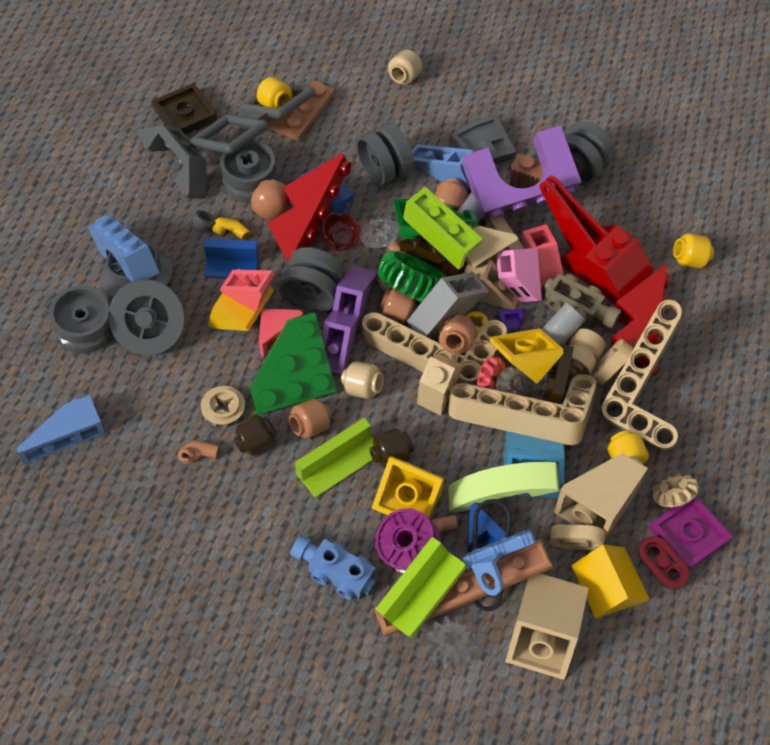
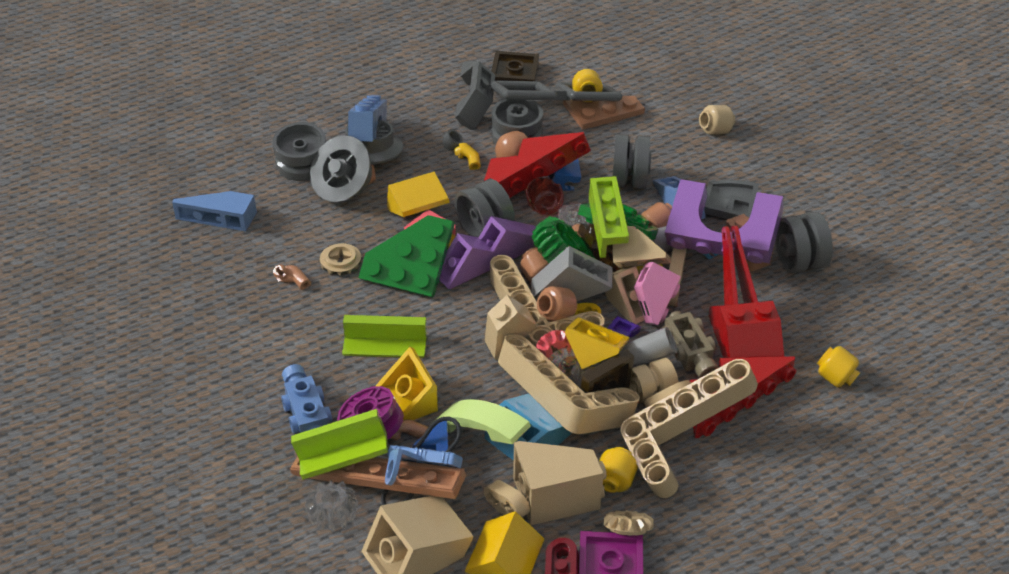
camera: 40 degrees right, 15 degrees down
blue panel [204,238,259,278] -> none
coral slope [220,270,275,312] -> none
dark brown head [234,414,277,456] -> none
nougat head [288,398,332,439] -> none
tan head [341,362,384,399] -> none
dark brown head [369,428,414,468] -> none
coral slope [521,224,564,289] -> none

